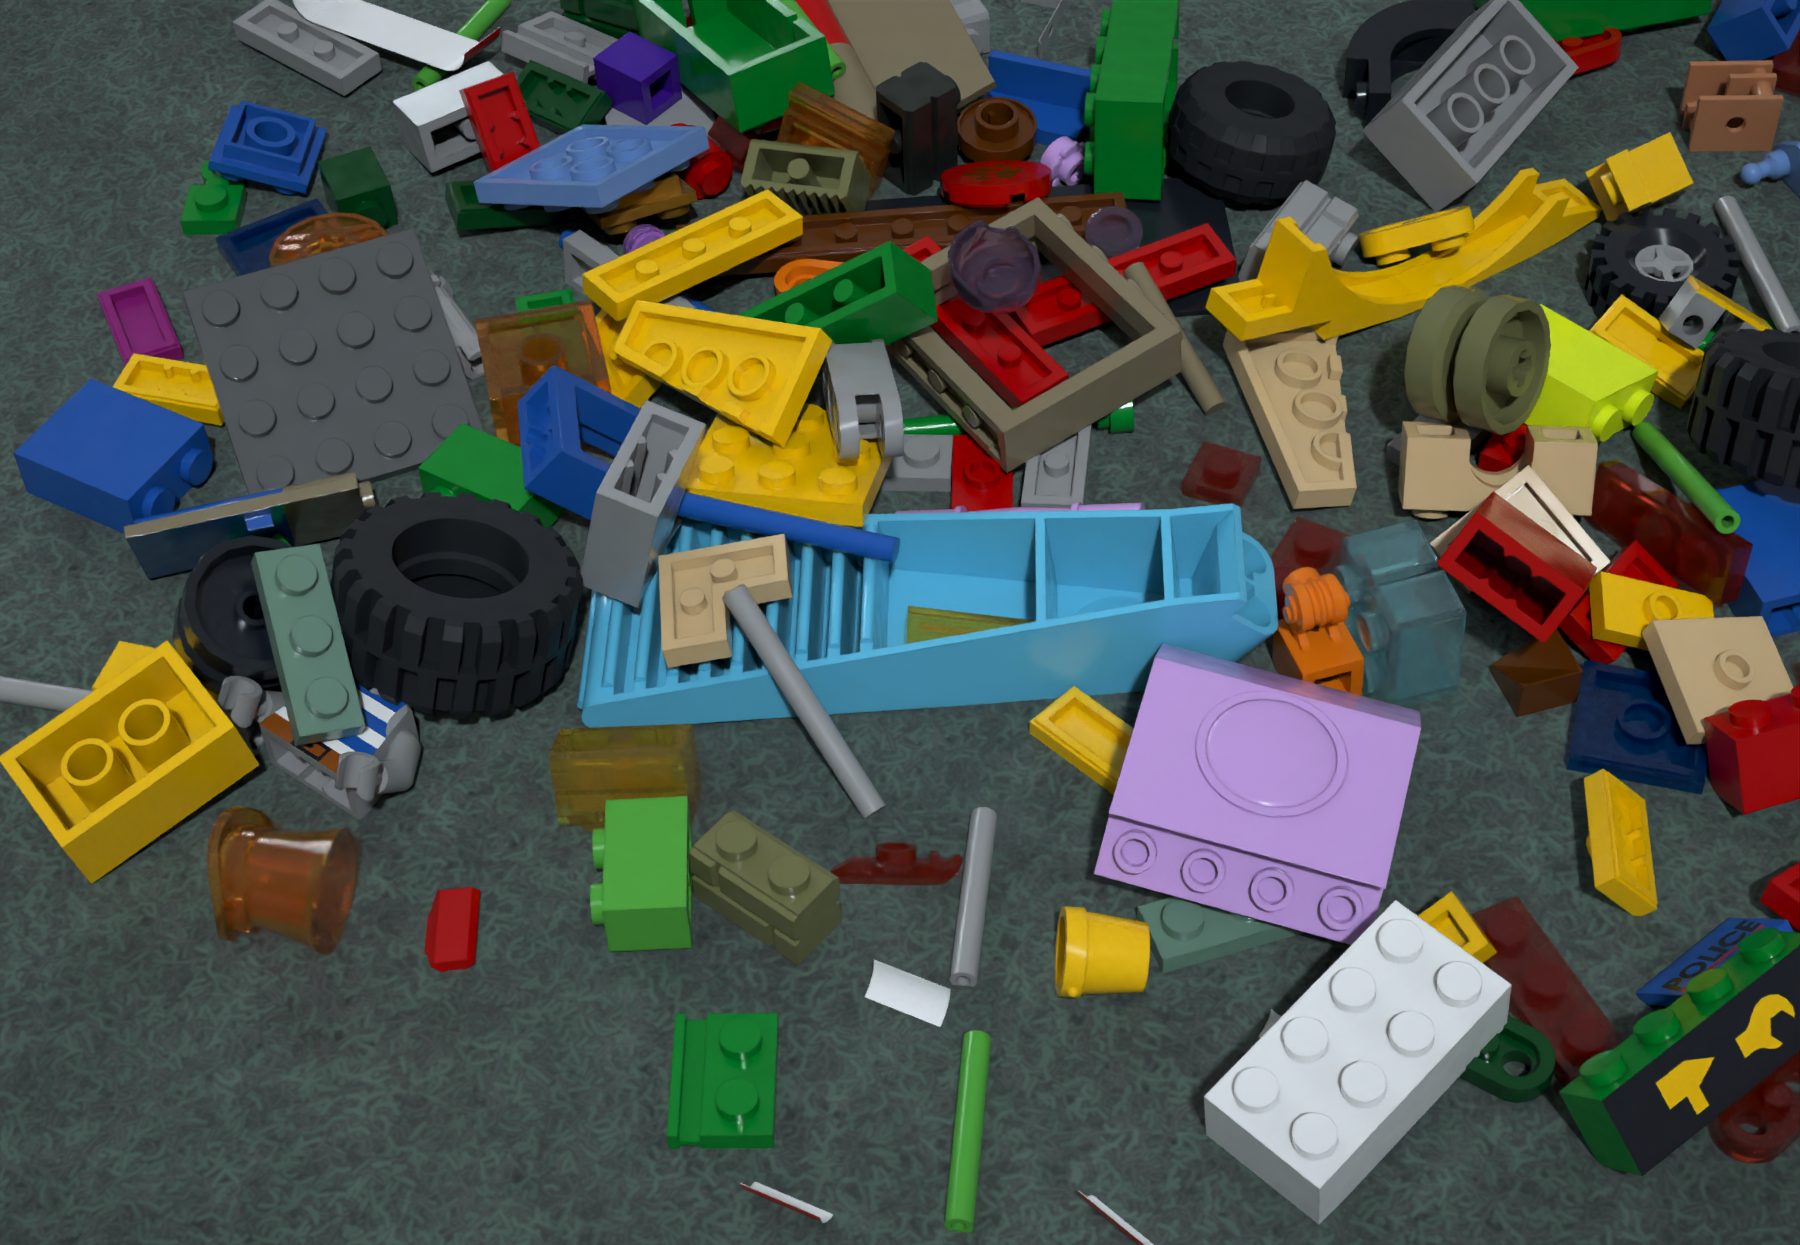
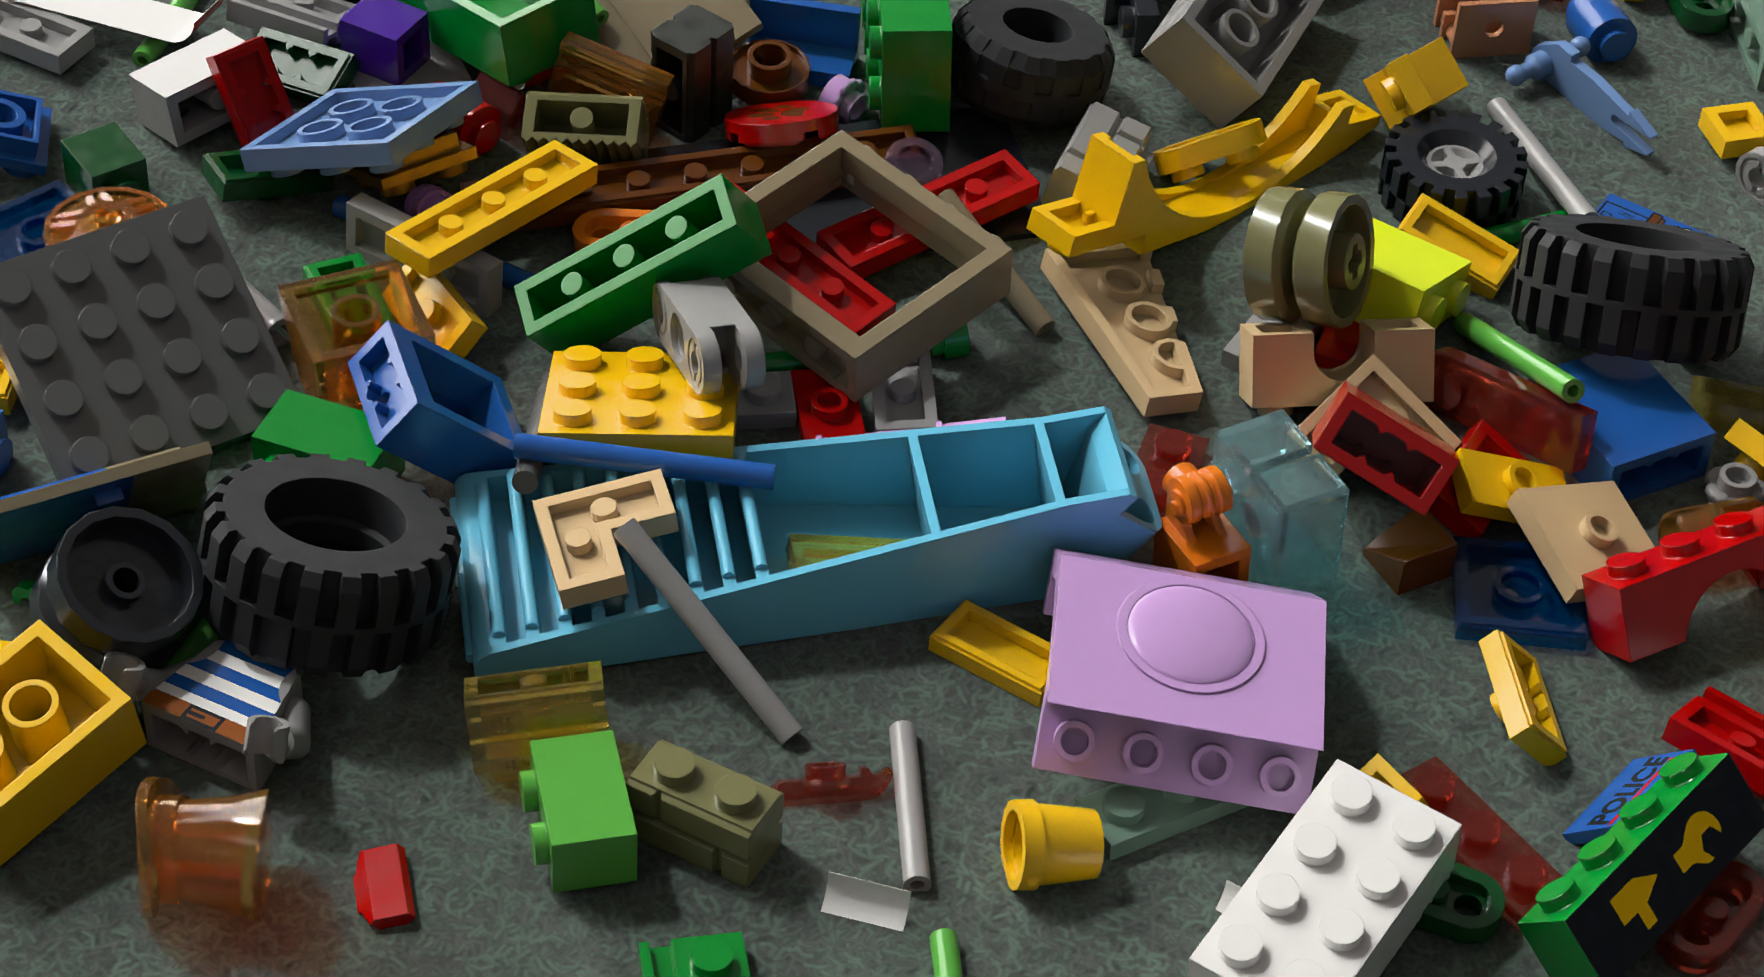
camera: 15 degrees left, 5 degrees down
sand green plate [251,543,365,746] -> none
light grey slope [581,400,706,608] -> none
yellow wing [612,300,833,448] -> none
clear purple hair [947,220,1042,314] -> none
clear red plate [1182,441,1261,509] -> none
flat silver piece [1658,275,1772,349] -> none

